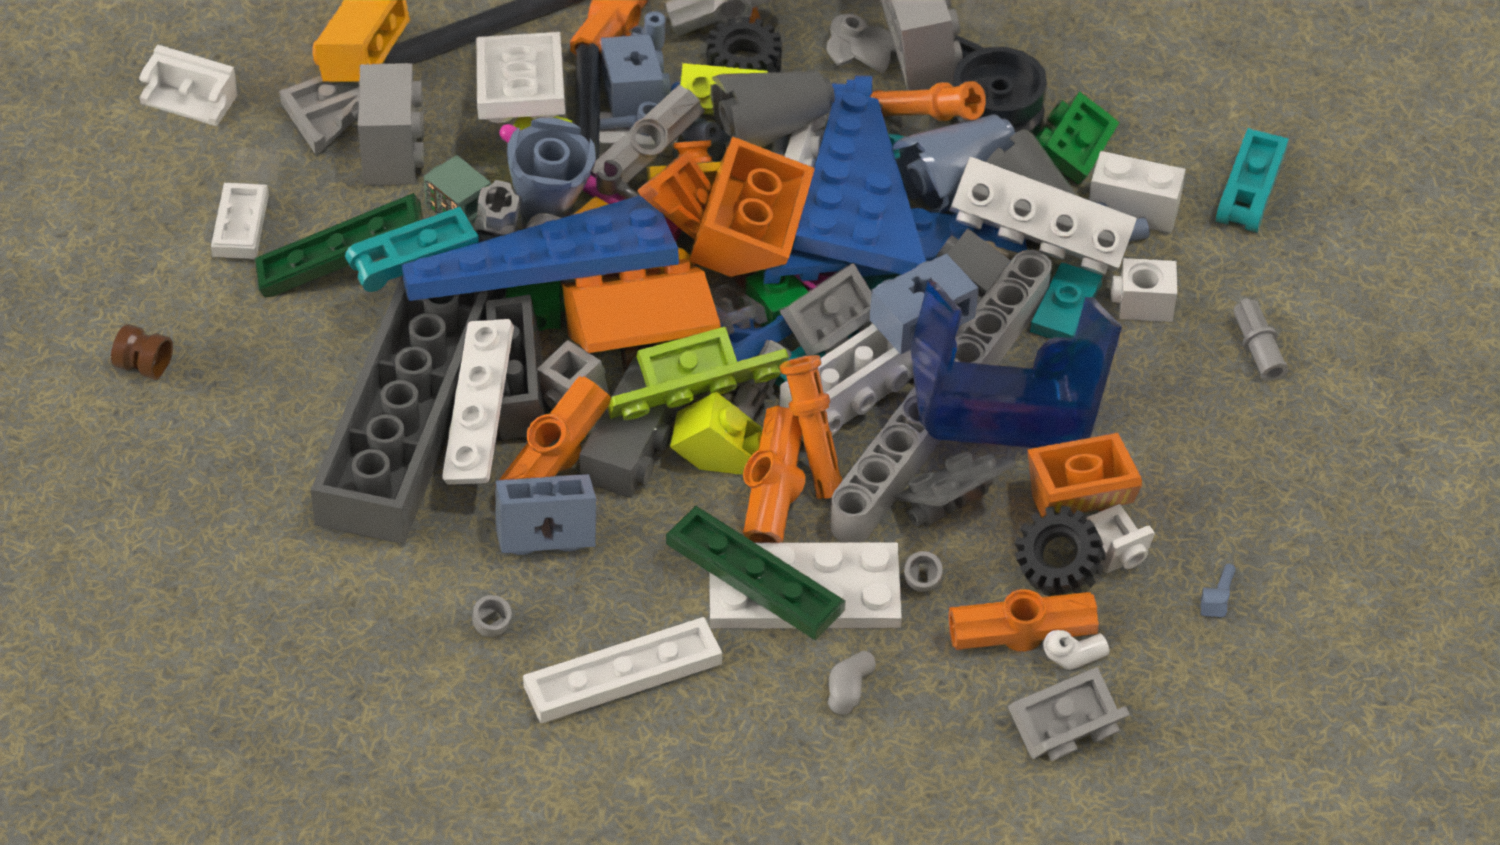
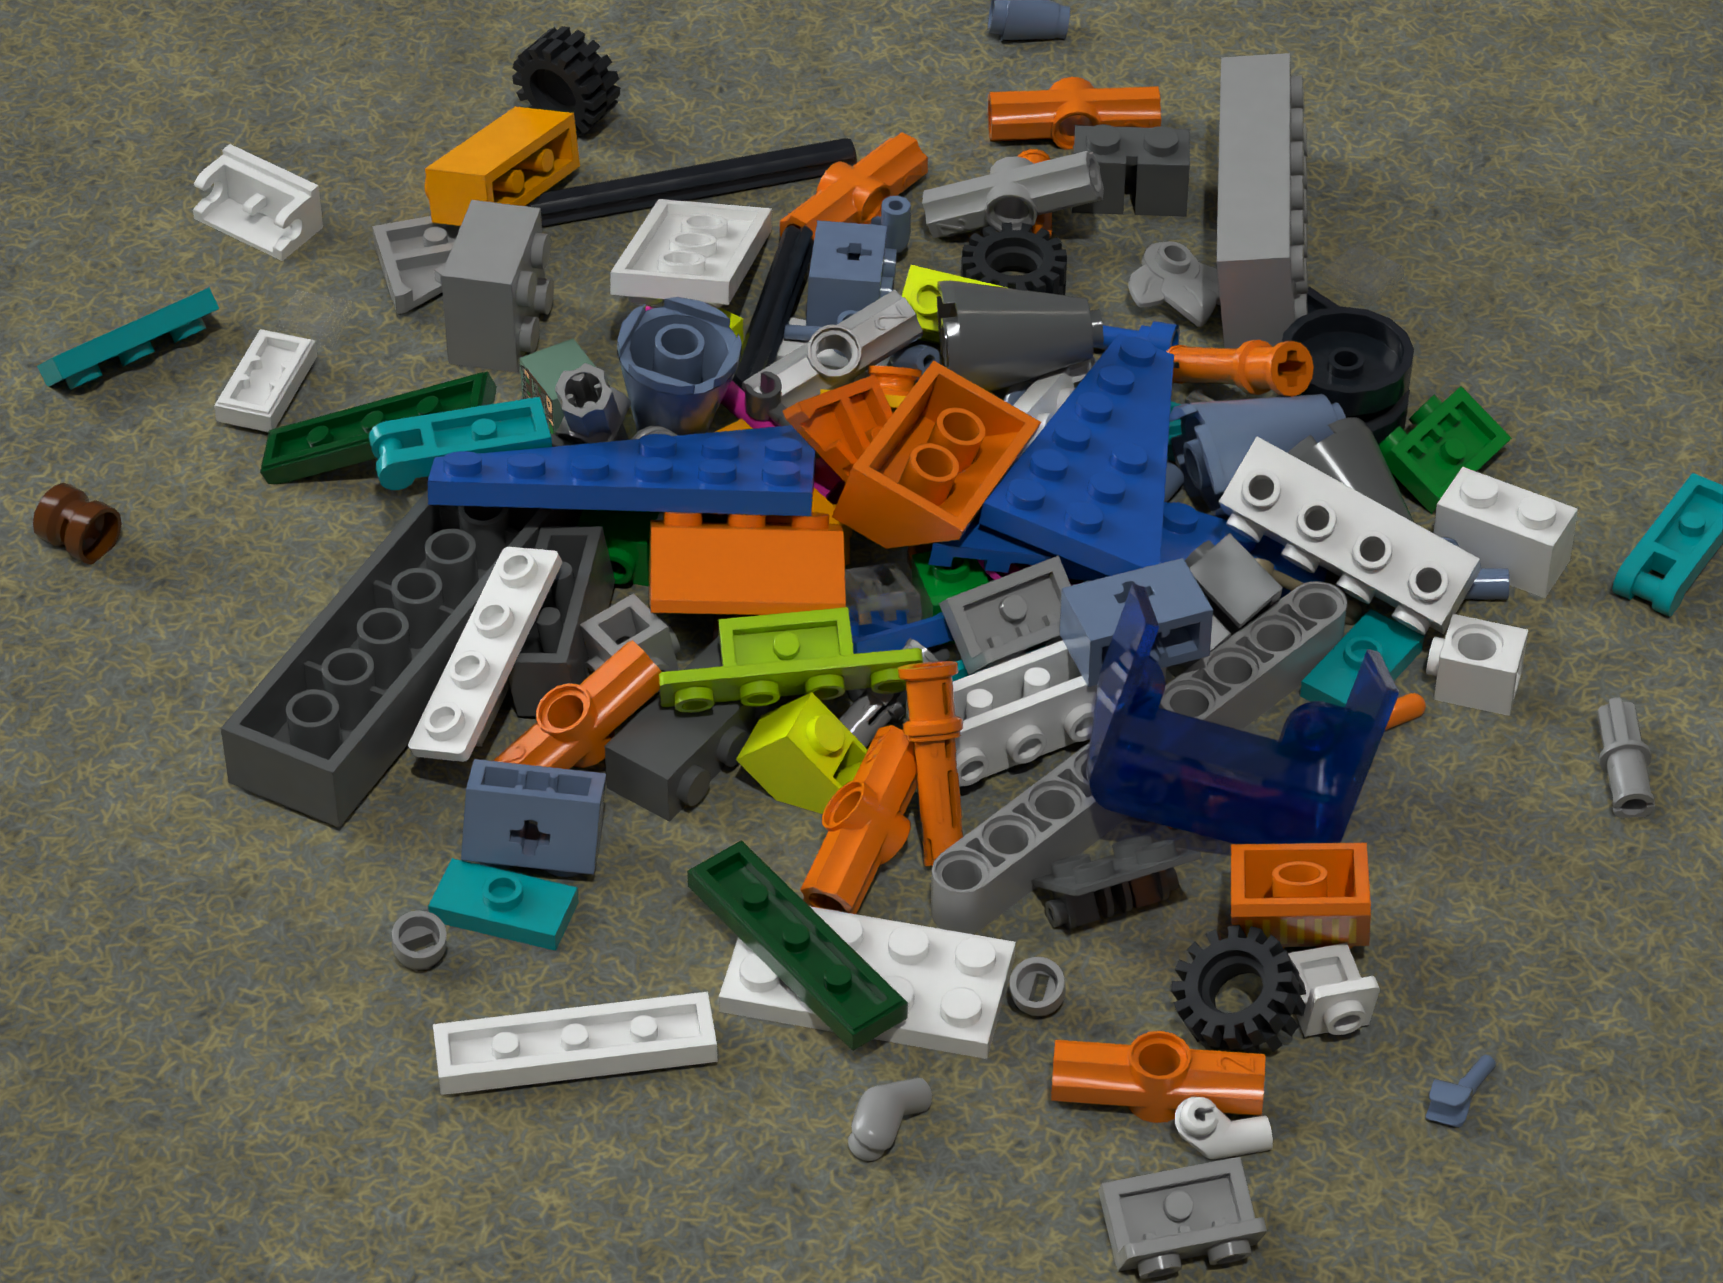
camera: 15 degrees right, 5 degrees down
none -> teal plate [37,287,219,390]
none -> teal plate [428,858,579,951]

